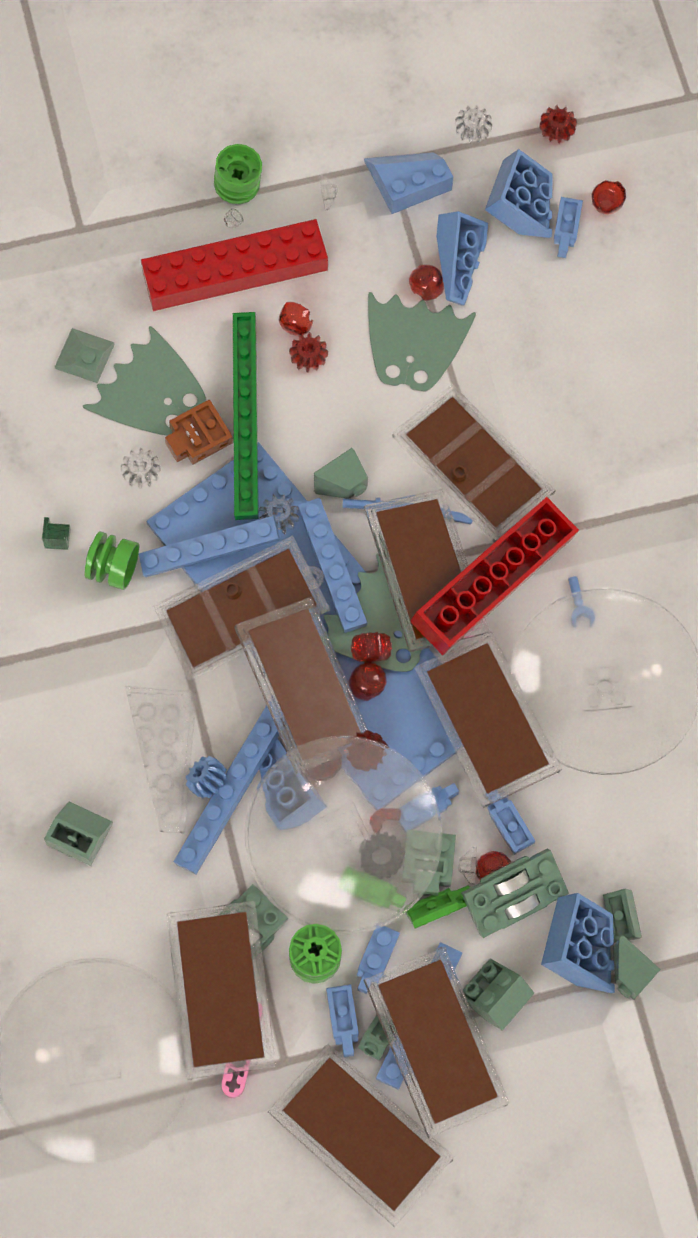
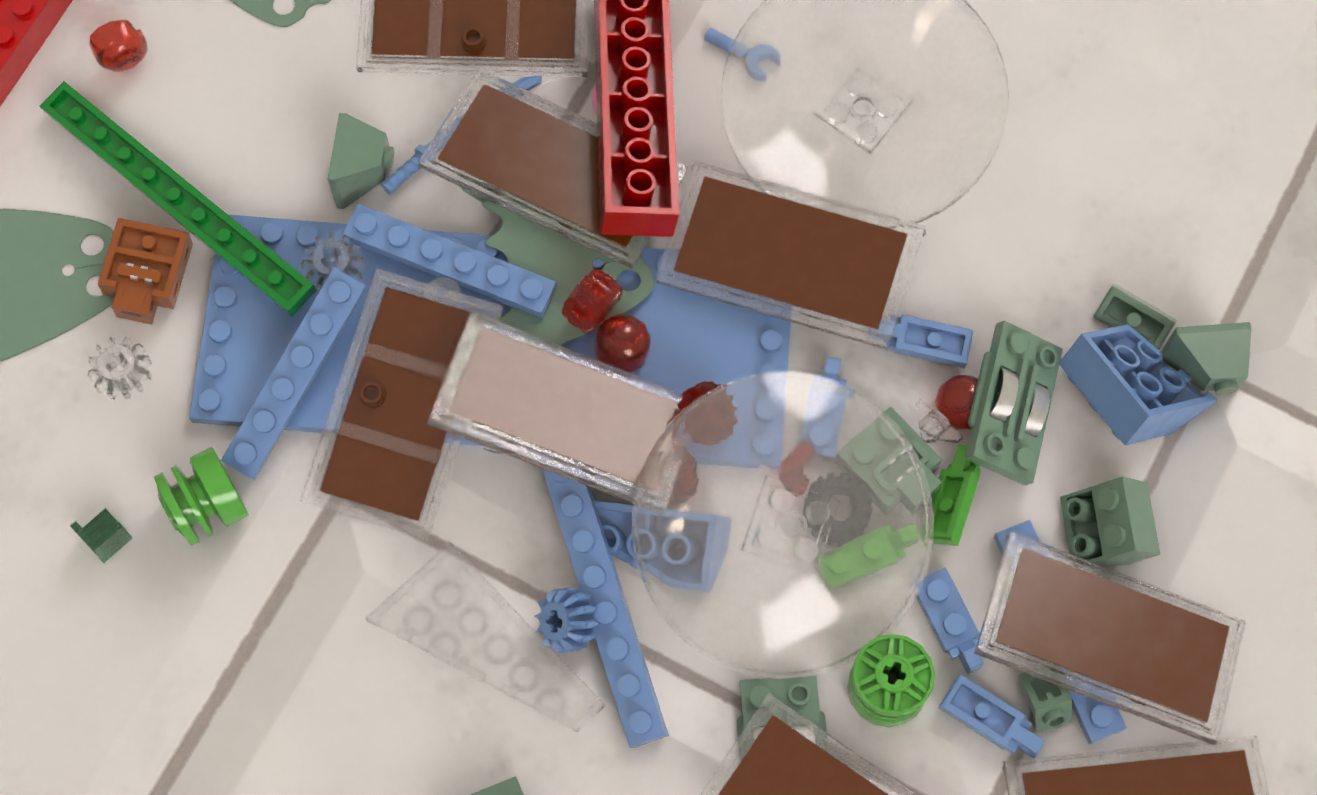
camera: 45 degrees left, 0 degrees up
clear red gear [289,332,328,373] -> none

